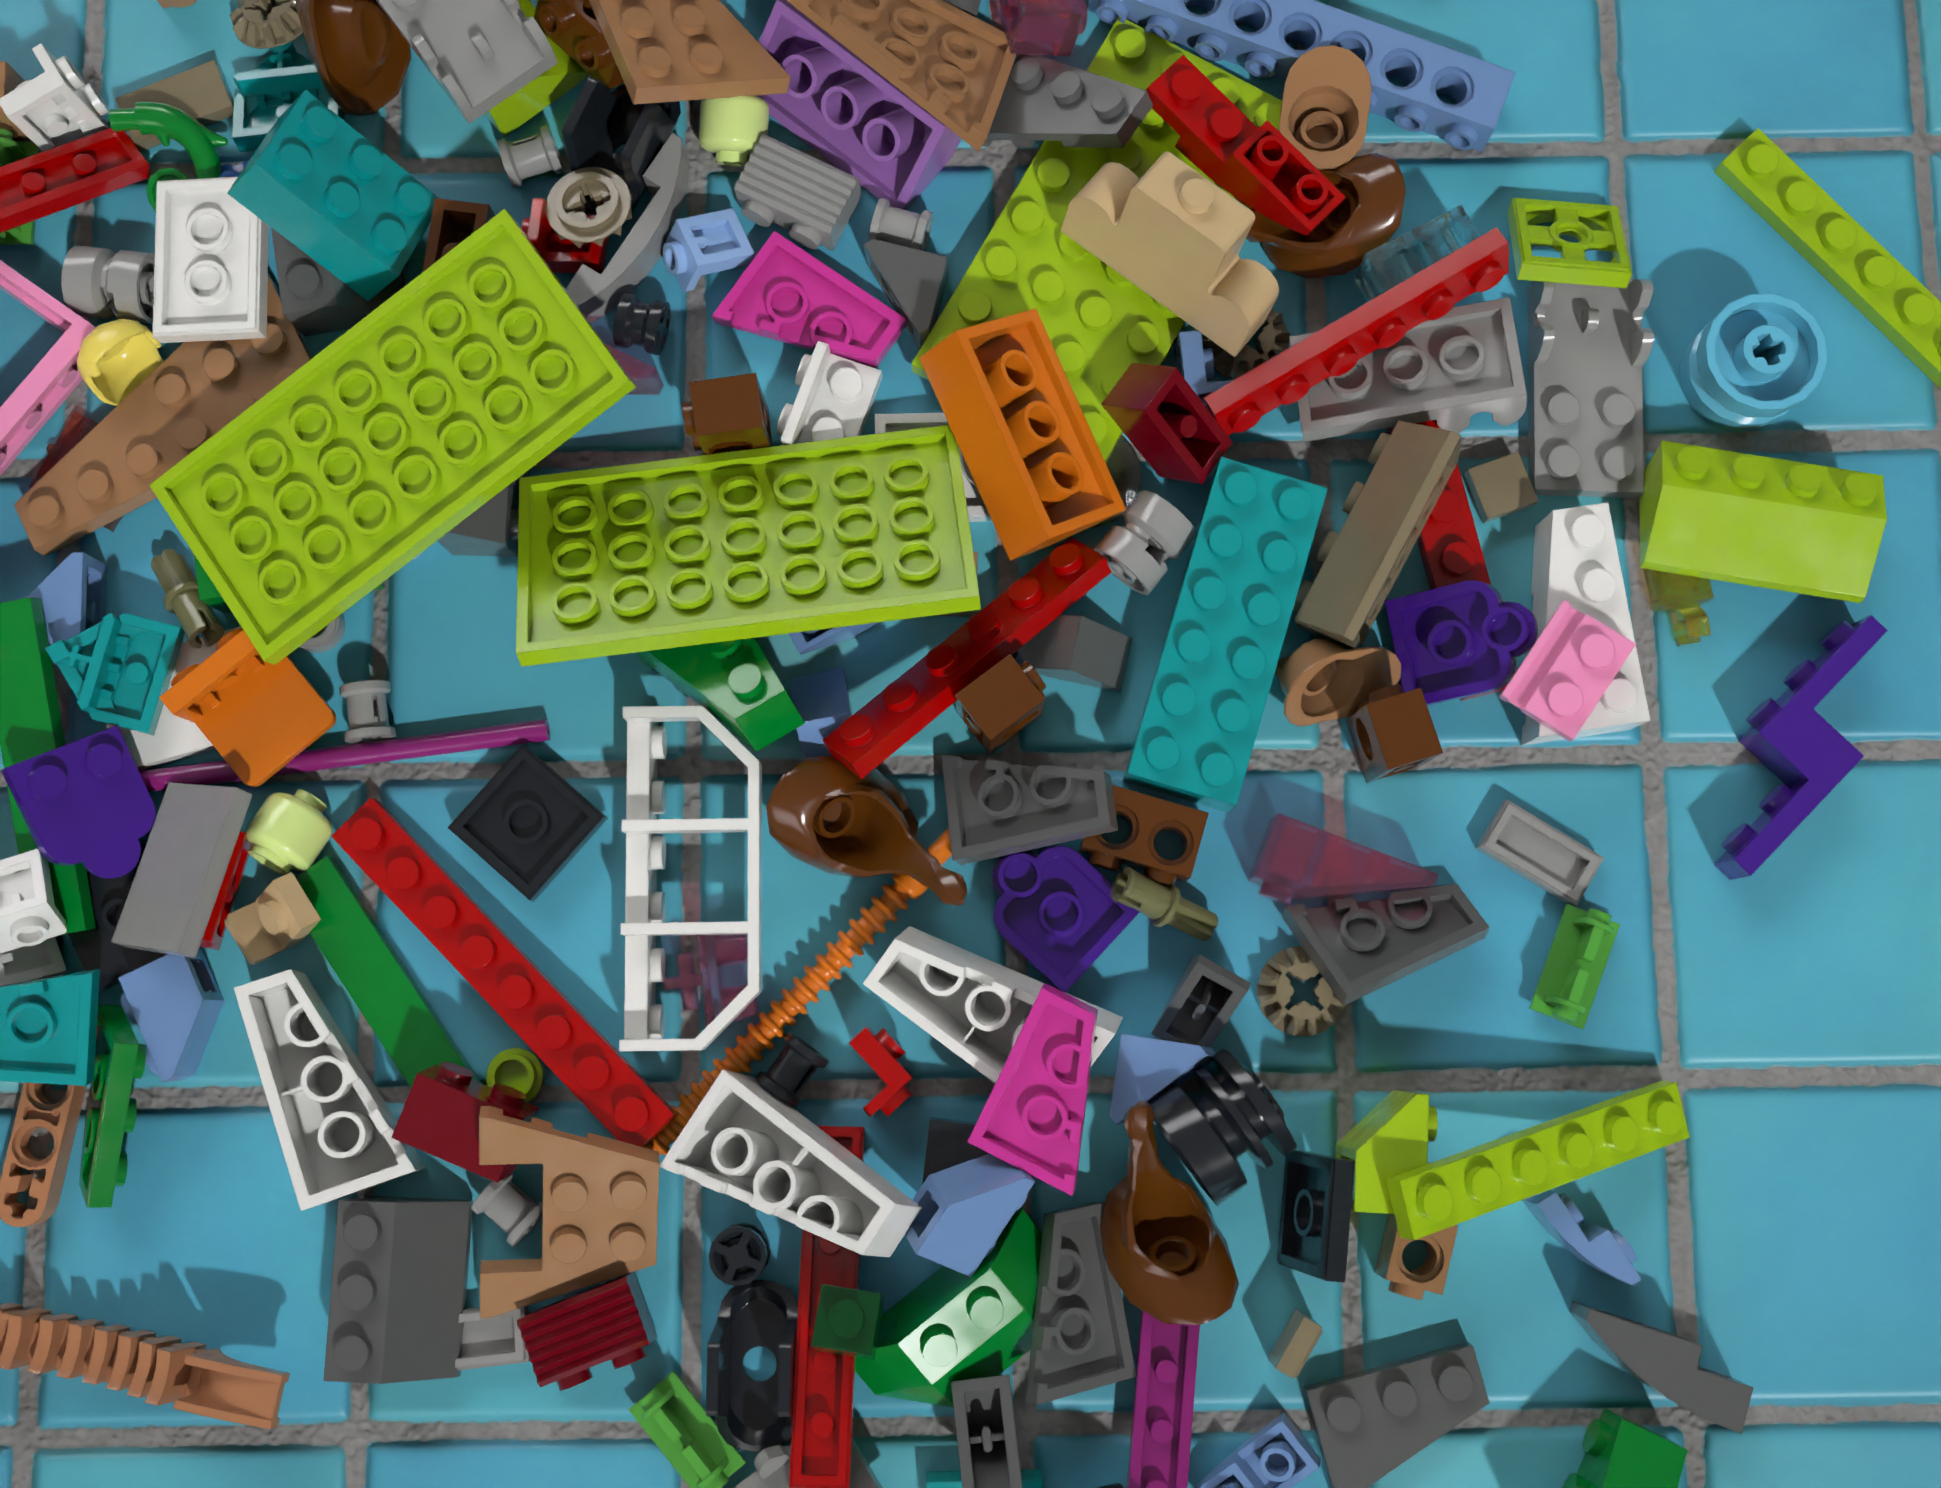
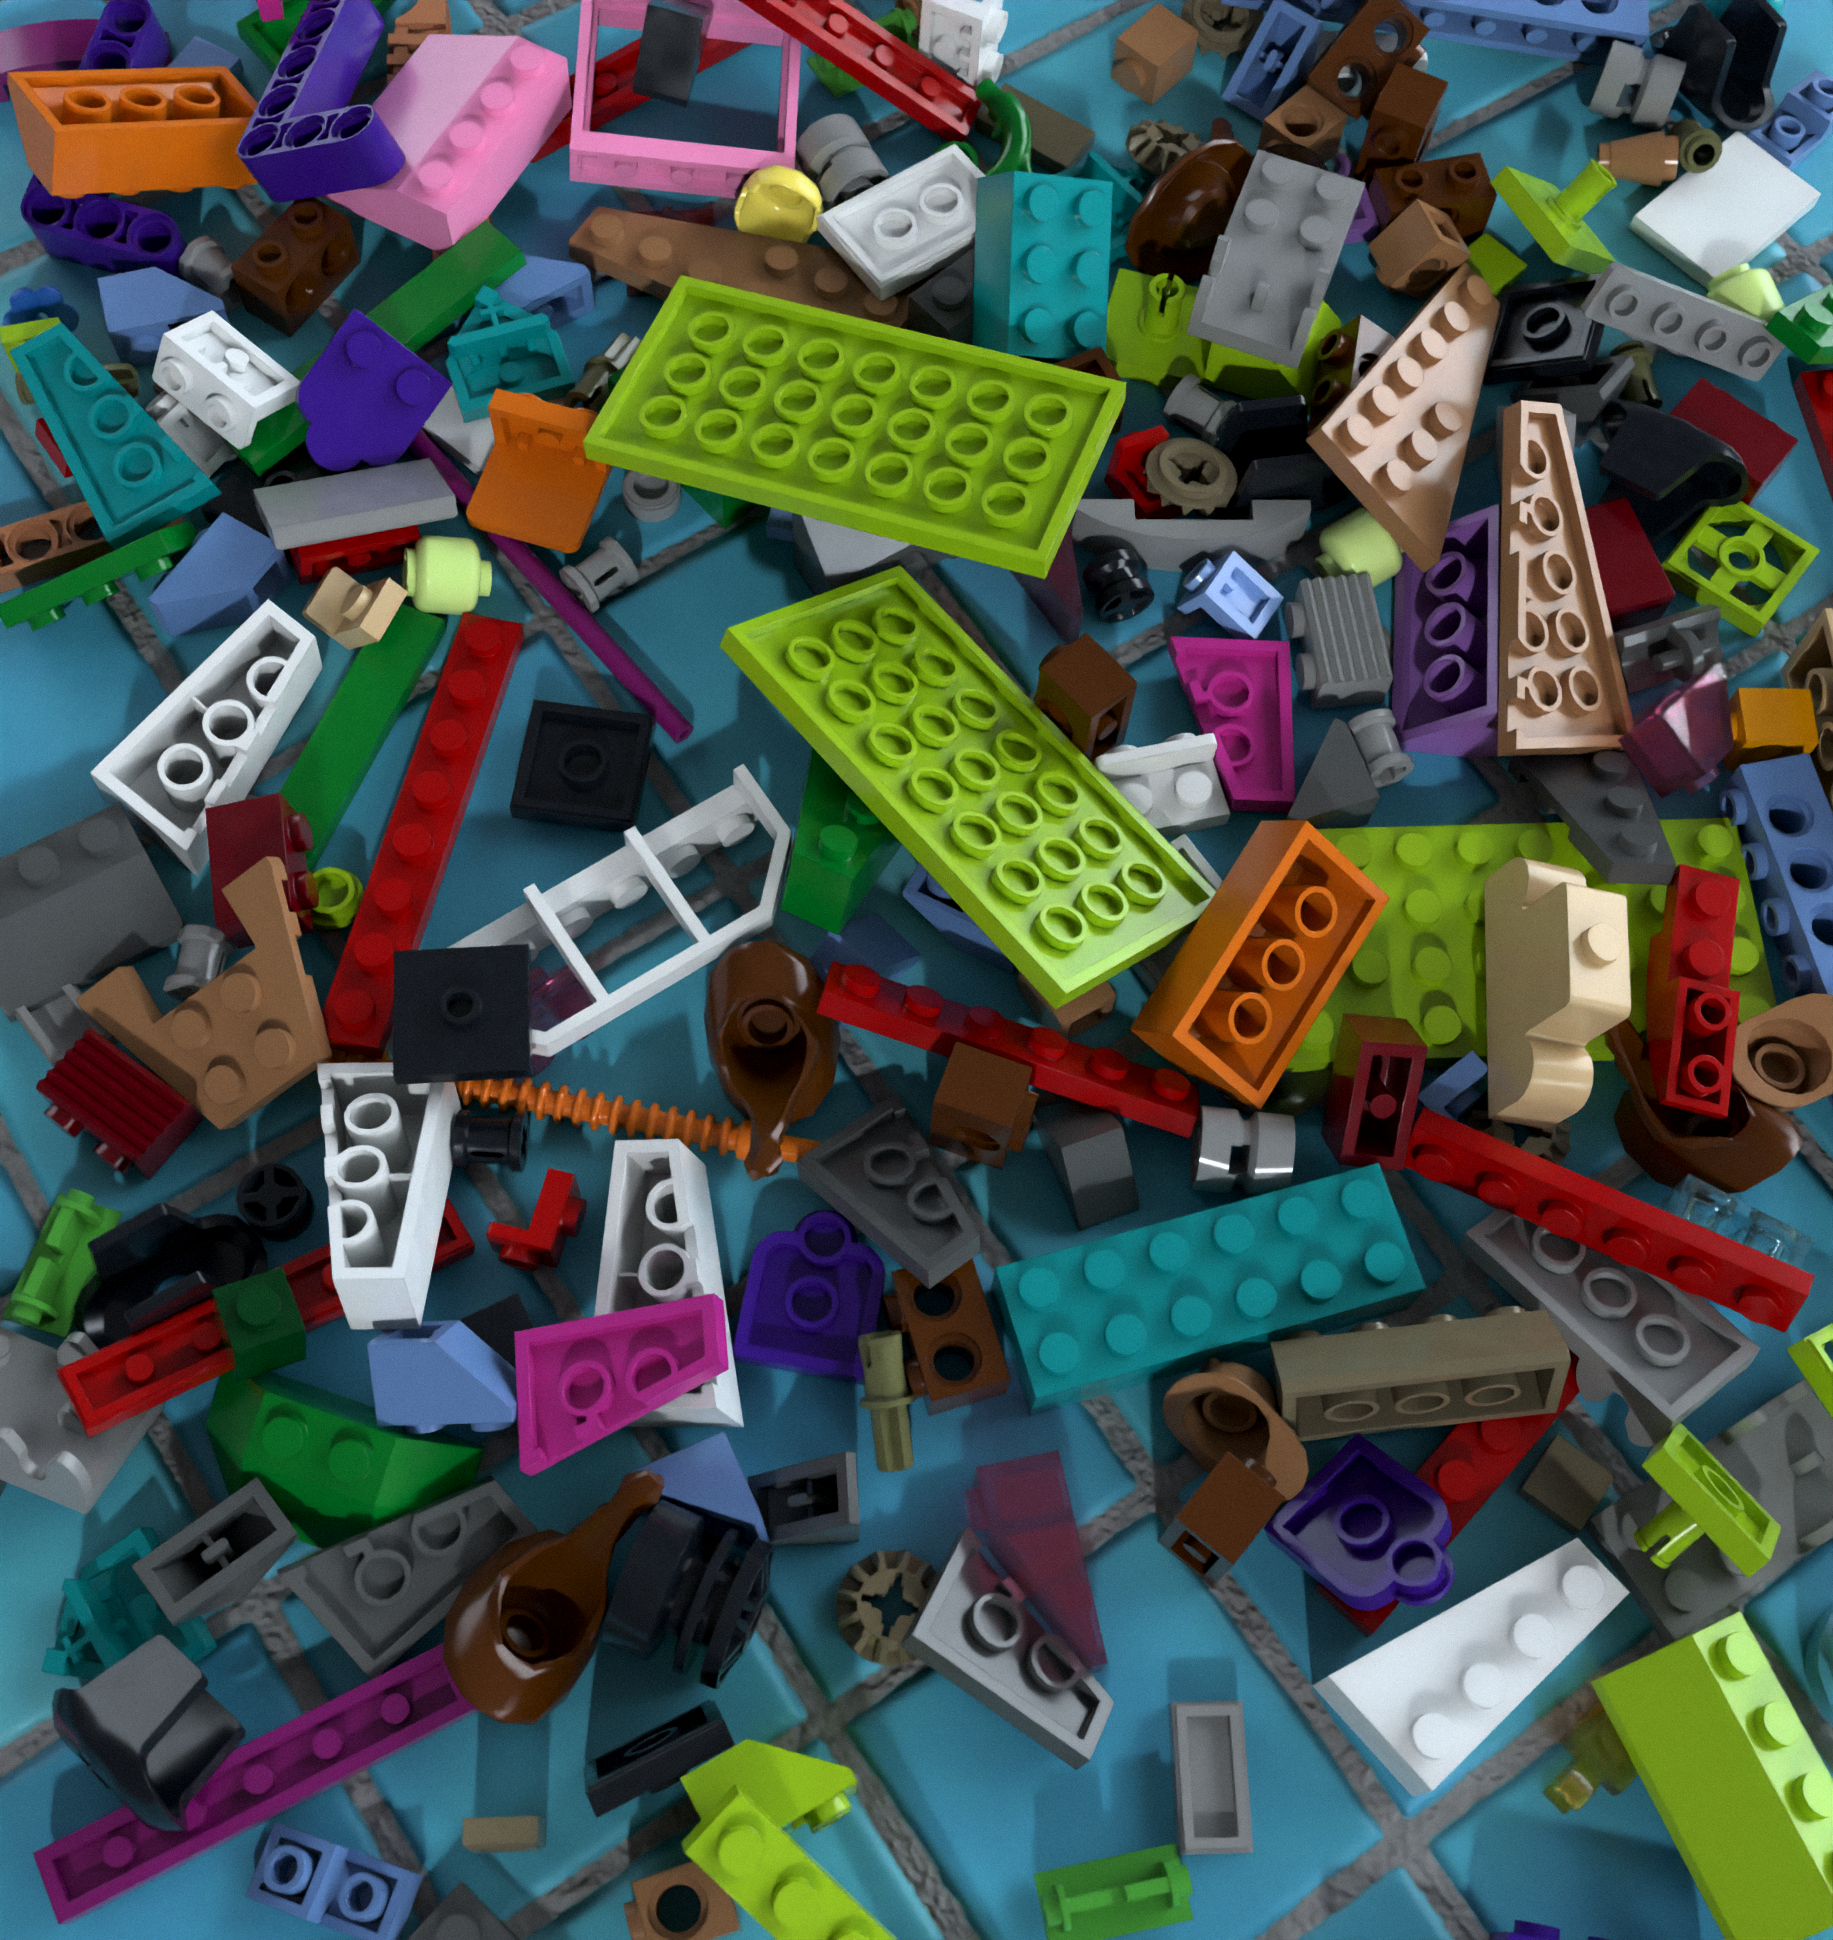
camera: 50 degrees right, 15 degrees down
bright pink plate [1499,600,1636,742] -> none
none -> black plate [393,944,533,1085]
none -> lime tile [1106,268,1212,390]
none -> lime tile [1633,1423,1781,1578]

